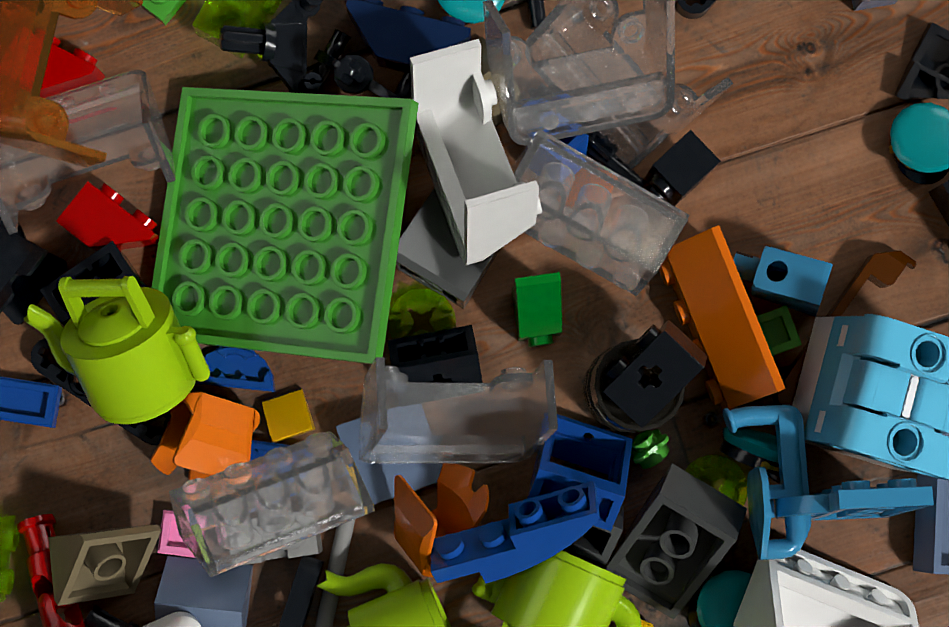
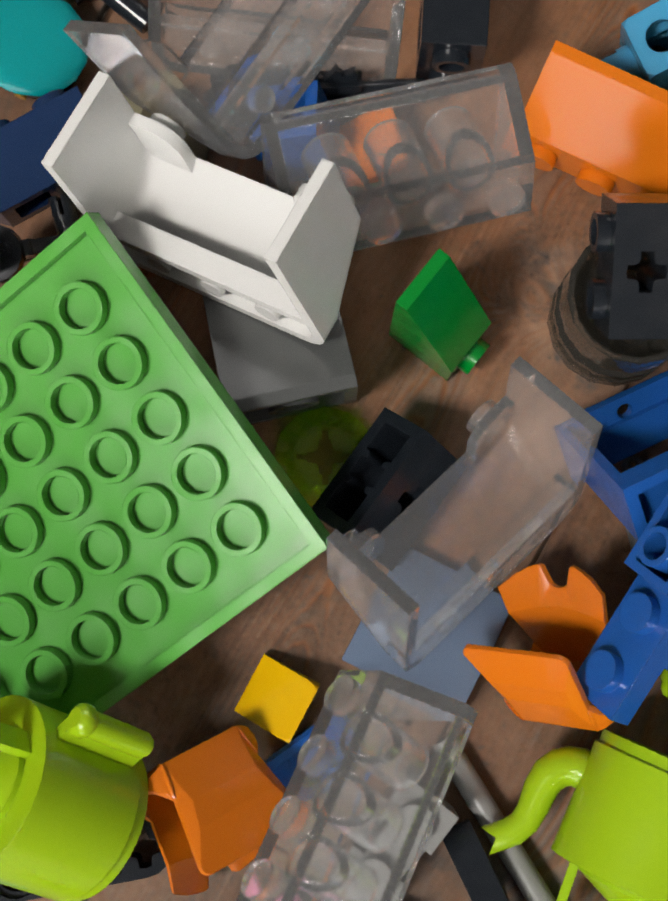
camera: 40 degrees left, 0 degrees up
blue tile [195,346,275,392] -> none

